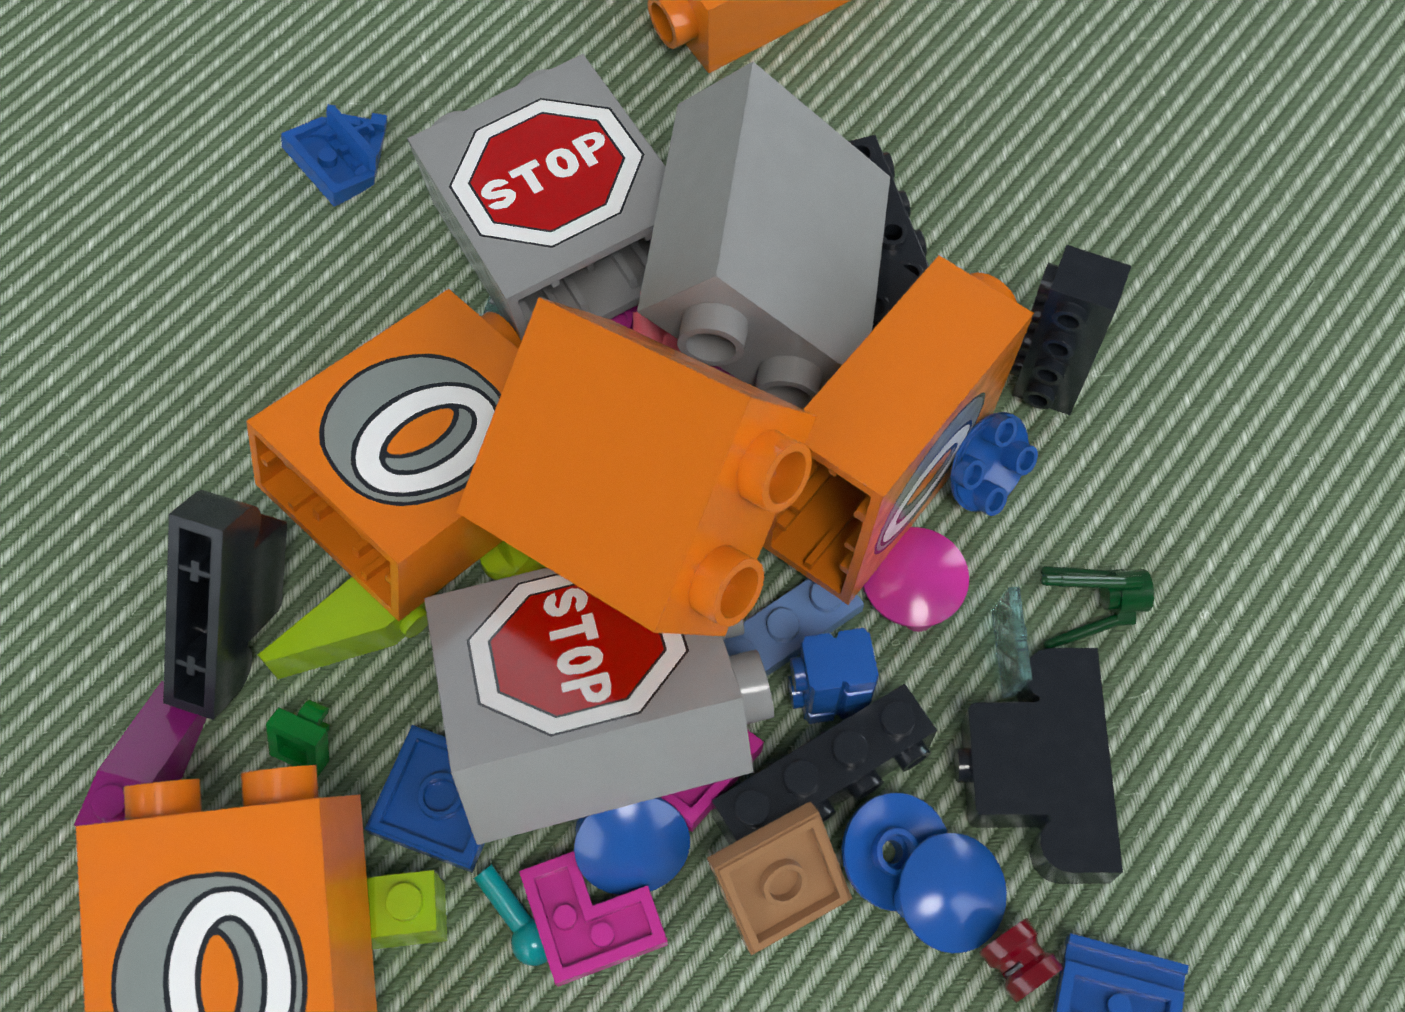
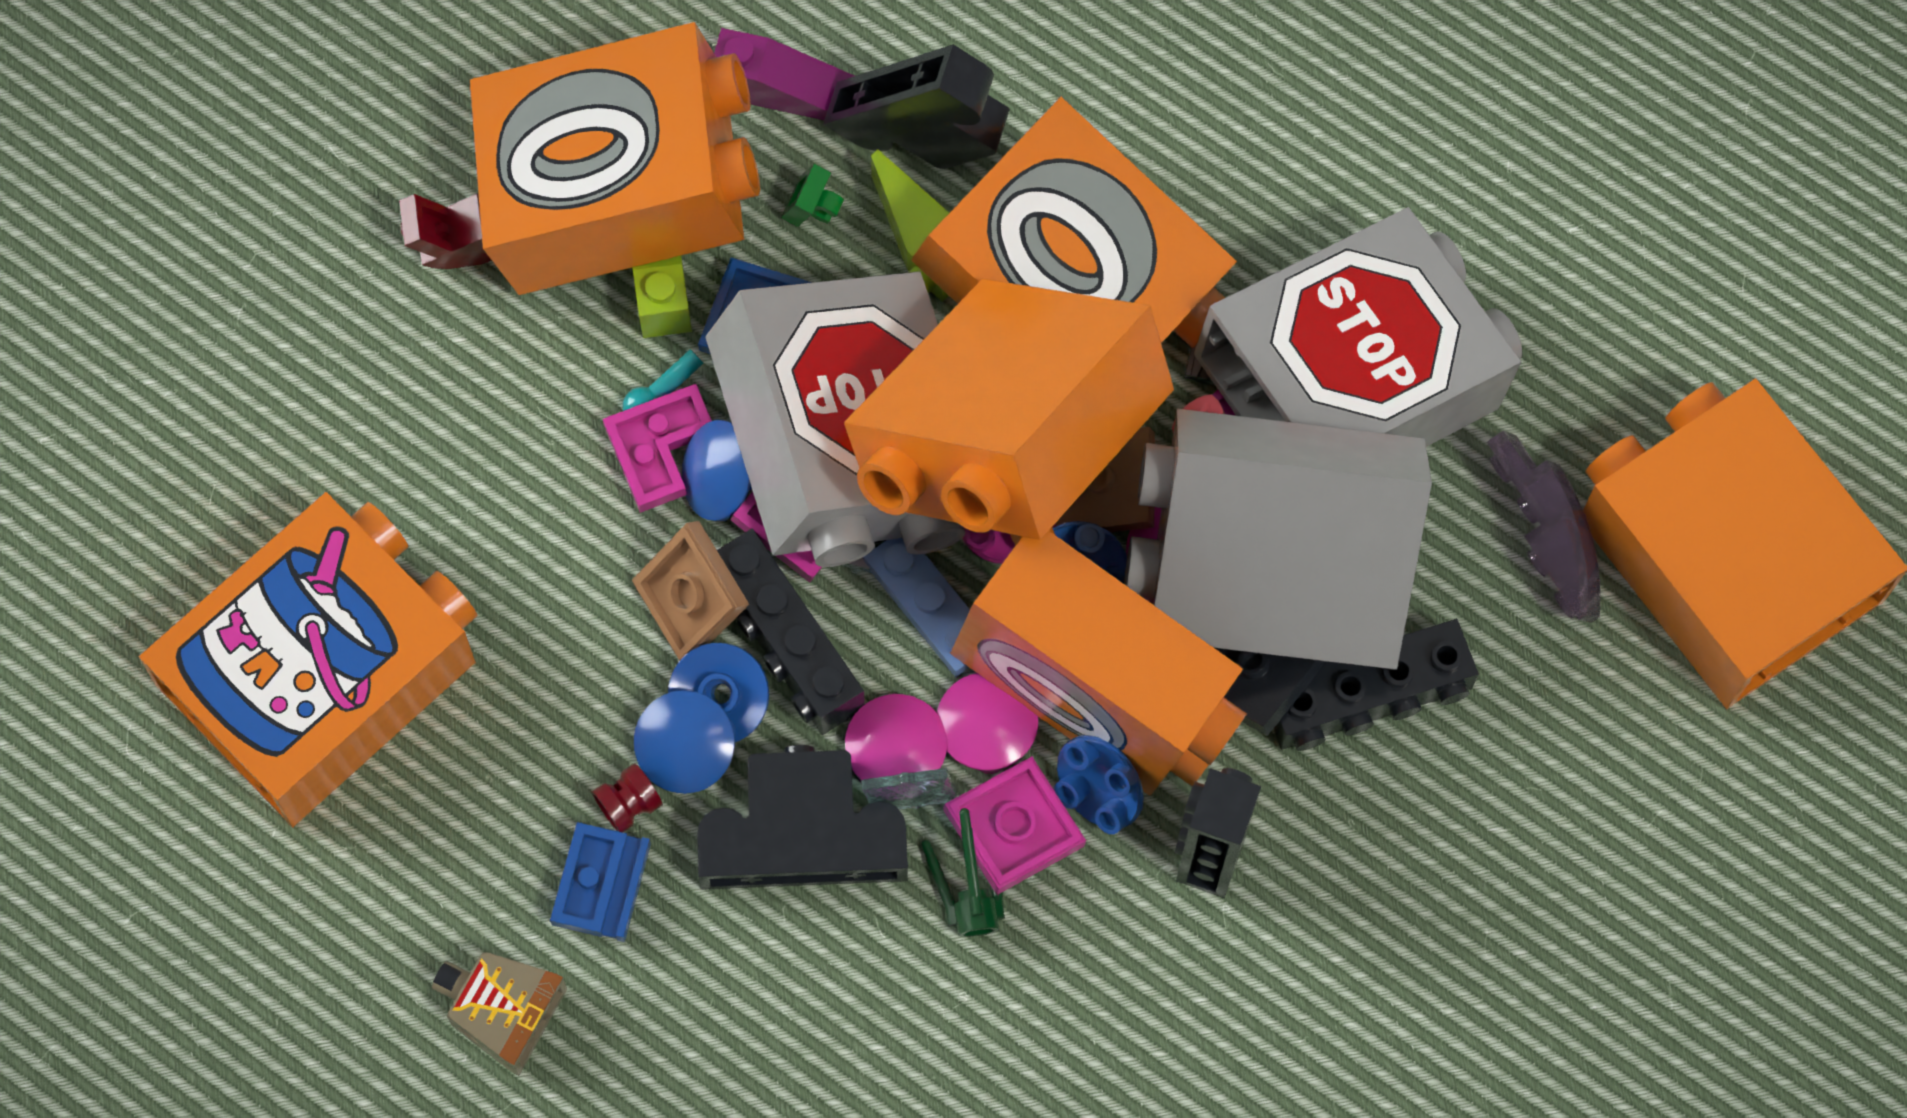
camera: 85 degrees right, 5 degrees up
blue slope [281,104,387,207] -> none
blue brick [788,628,879,724] -> none
none -> dark pink dish [845,694,947,793]
none -> dark pink plate [943,757,1086,895]
none -> clear purple slope [1487,431,1601,623]

